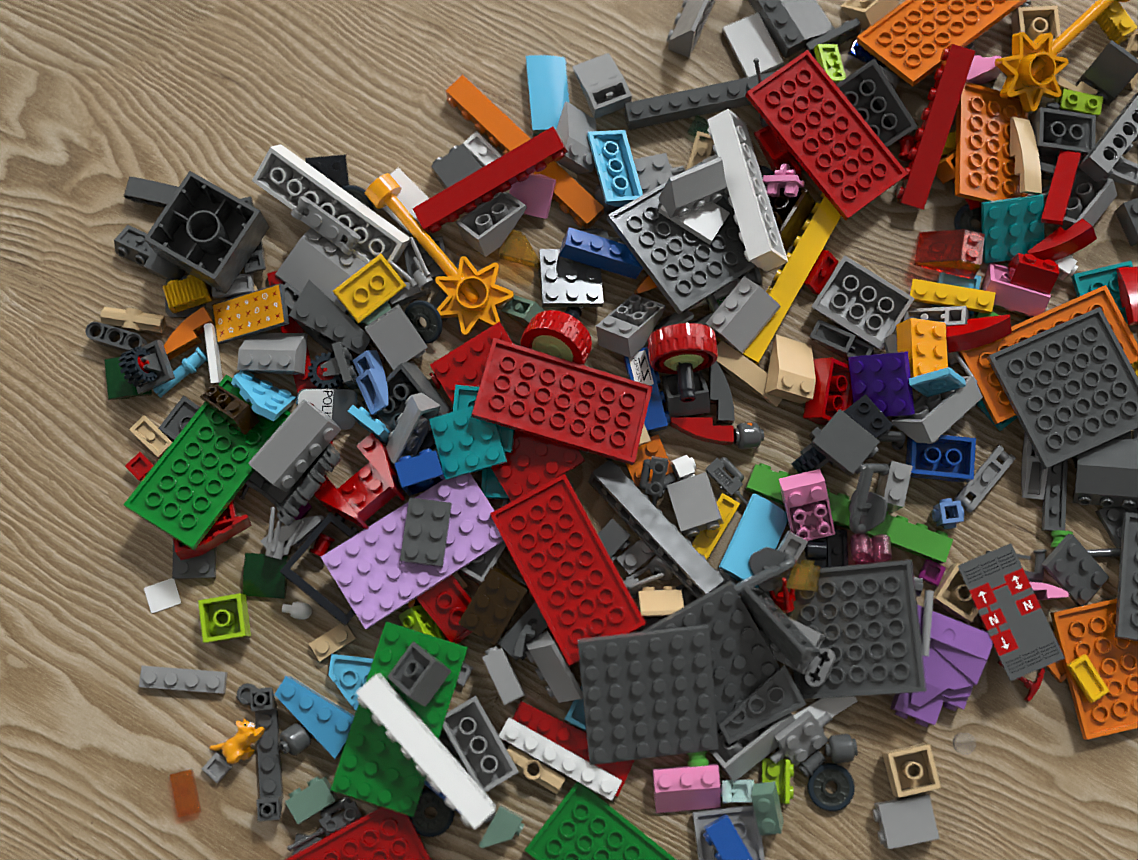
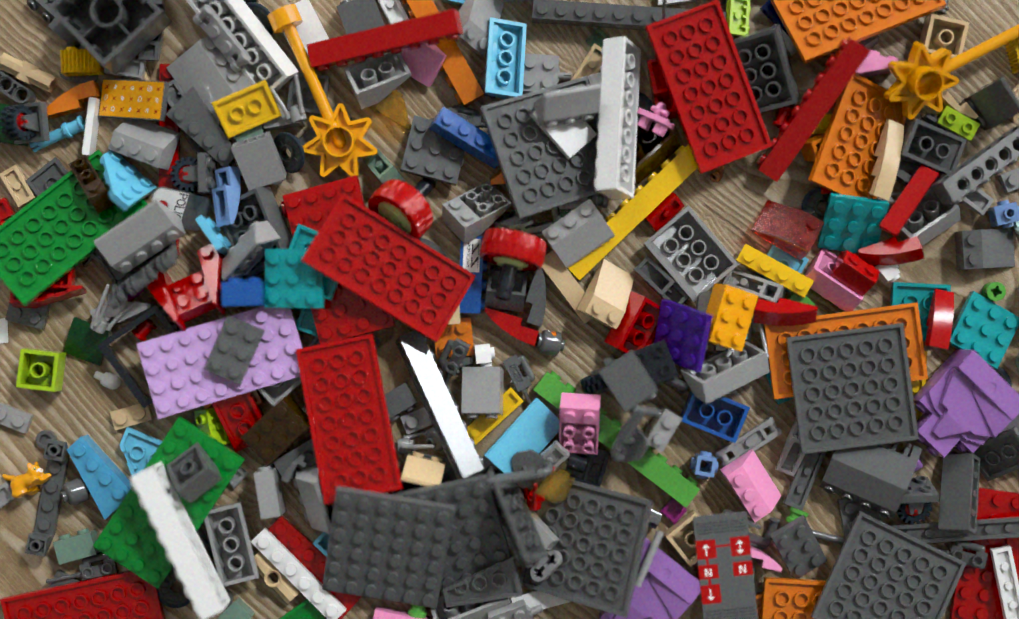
camera: 20 degrees right, 10 degrees up
clear pink piece [850,534,892,565] -> none
medium azure tile [909,367,966,397] -> none
none -> dark orange arm [710,165,725,182]
none -> bright pink slope [720,449,782,522]

